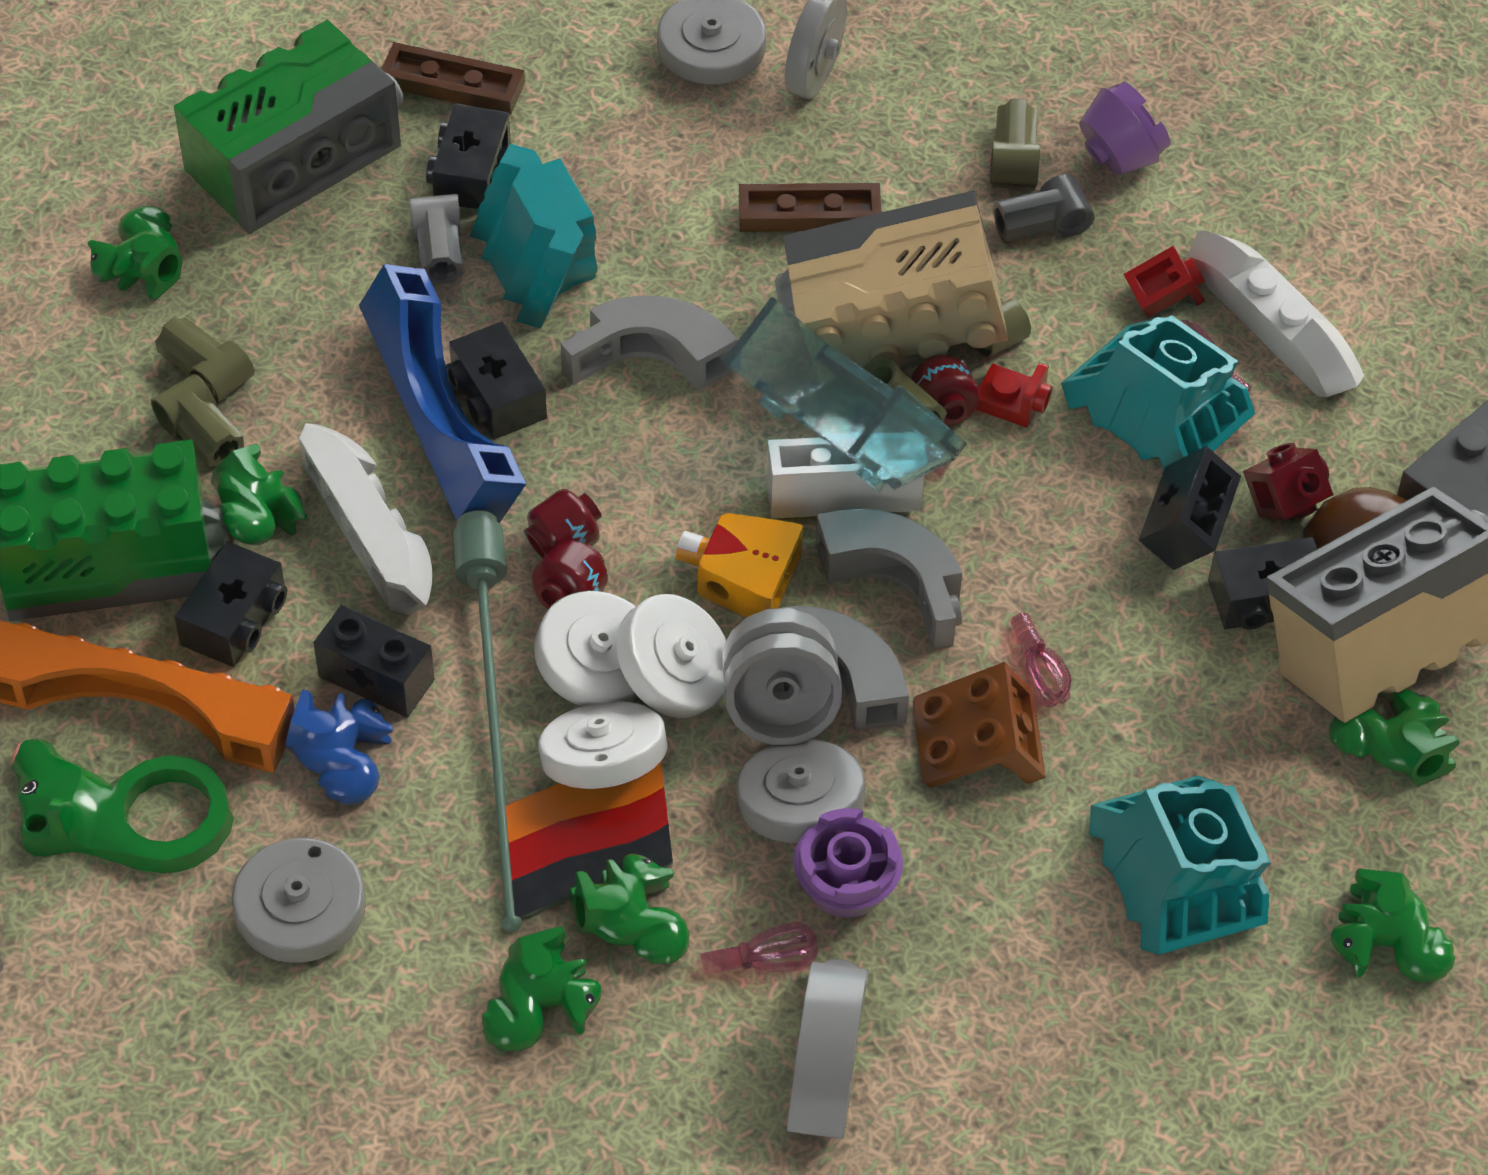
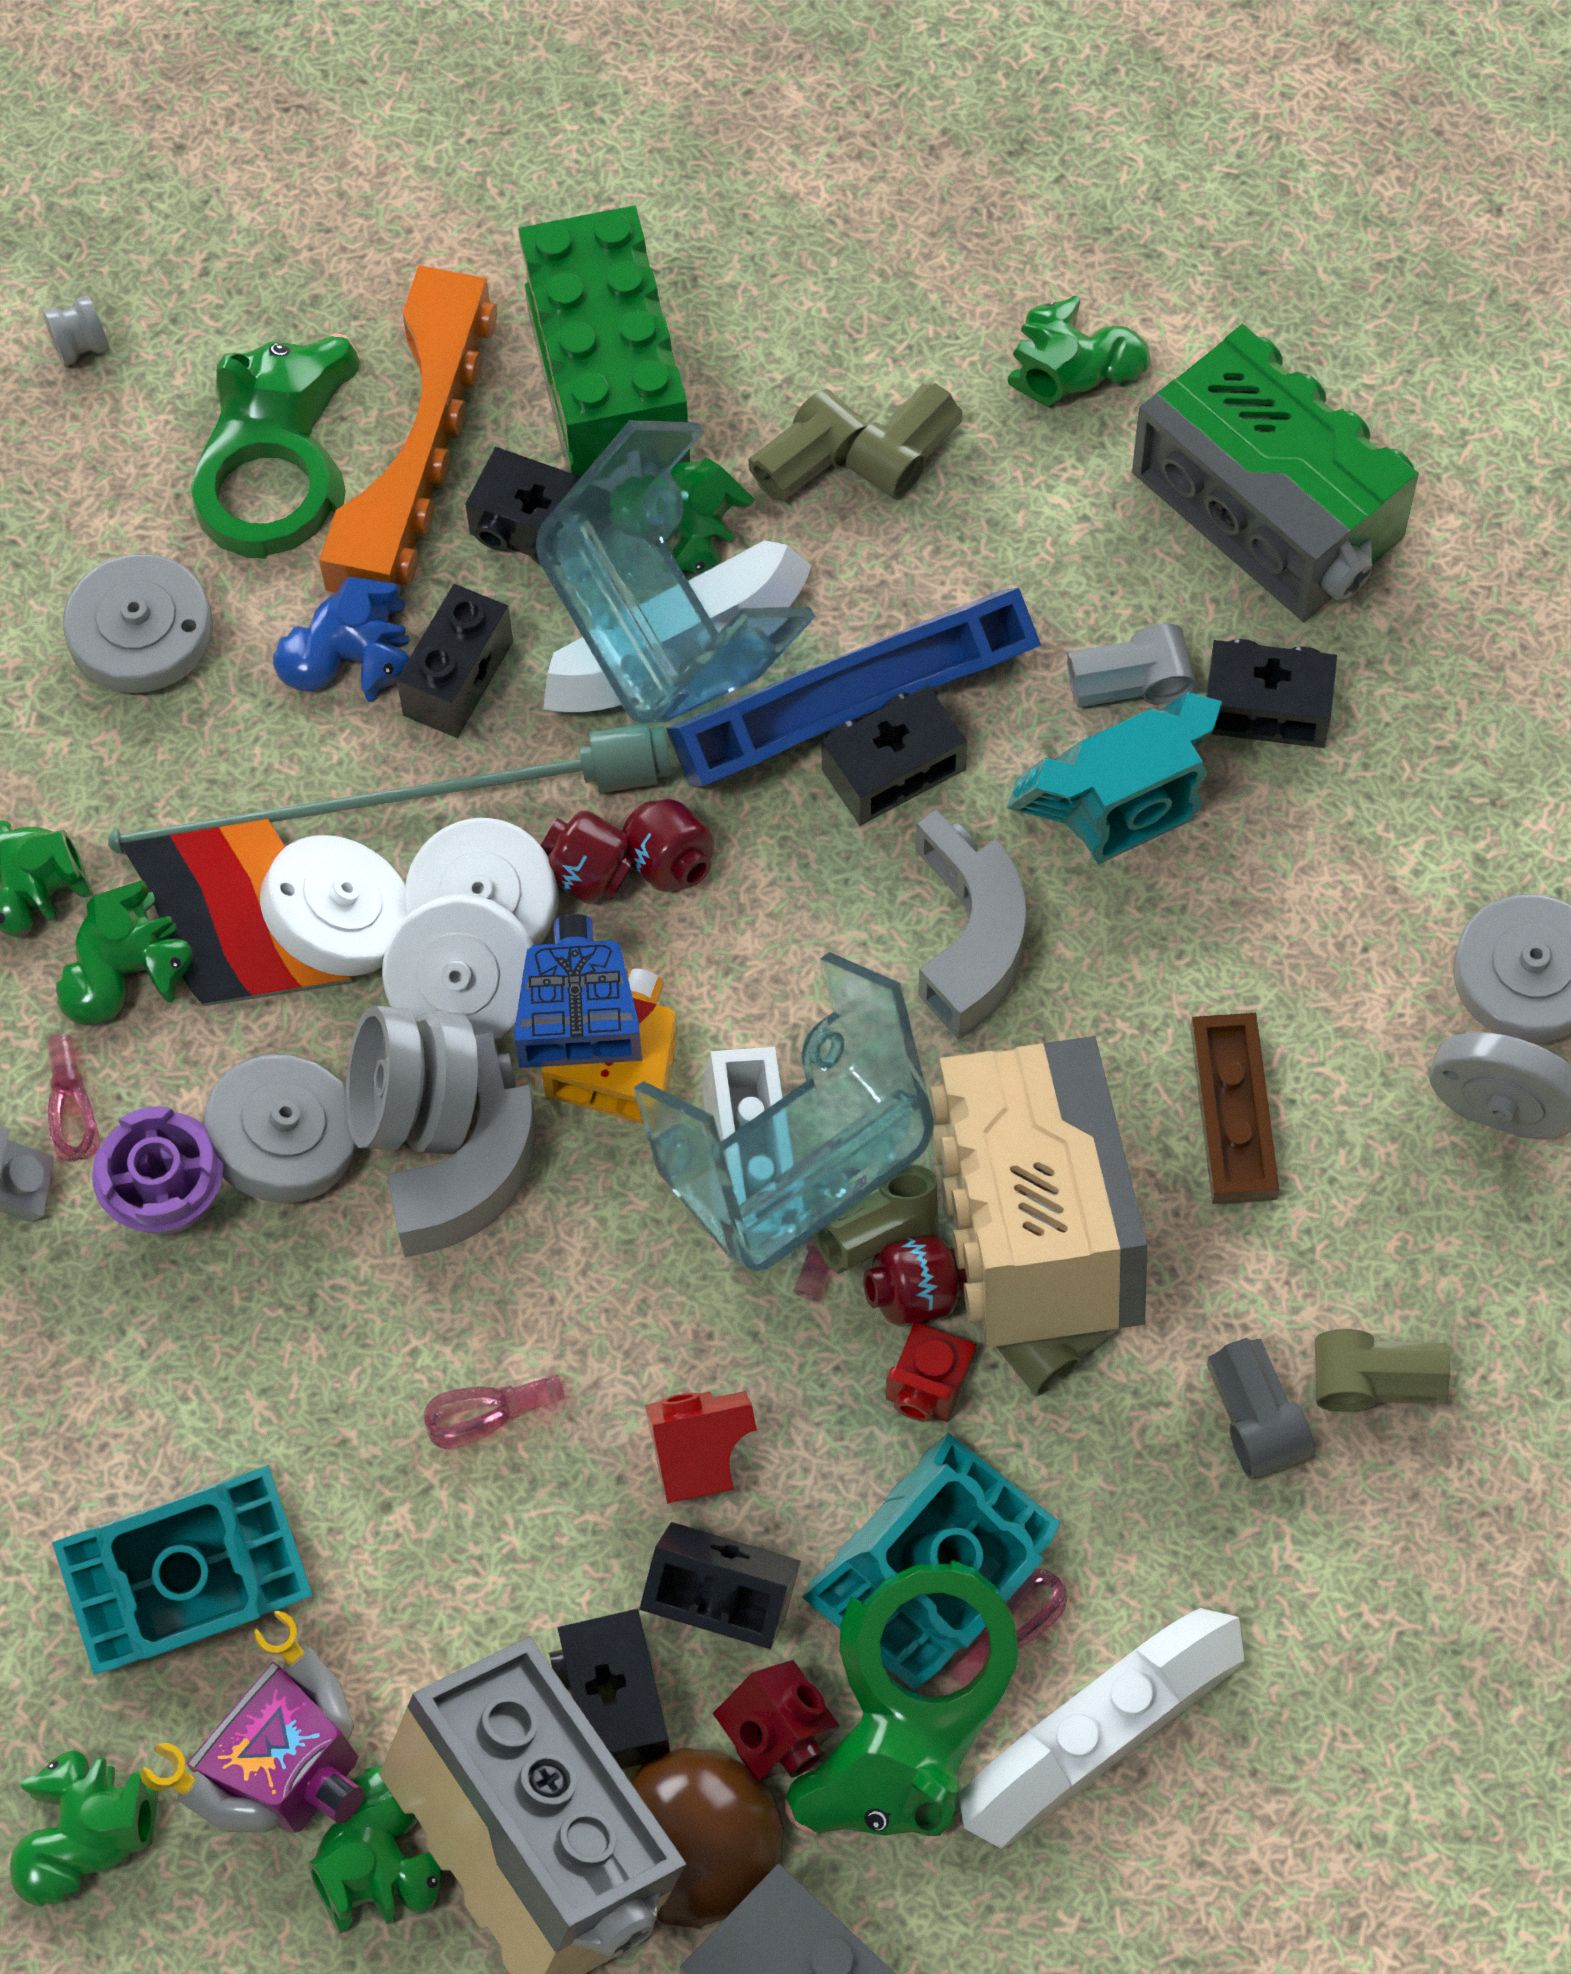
camera: 90 degrees right, 10 degrees up
reddish brown plate [381,42,525,115] -> none
light grey arch [816,509,962,650] -> none
dark orange bracket [913,662,1046,788] -> none
medium lavender cone [1079,81,1171,175] -> none
red bracket [1123,245,1206,318] -> none
none -> torso [140,1611,364,1833]
none -> blue torso [514,914,642,1068]
none -> clear light blue windscreen [536,420,816,723]
none -> red brick [645,1391,757,1504]
none -> green animal [785,1560,1018,1836]

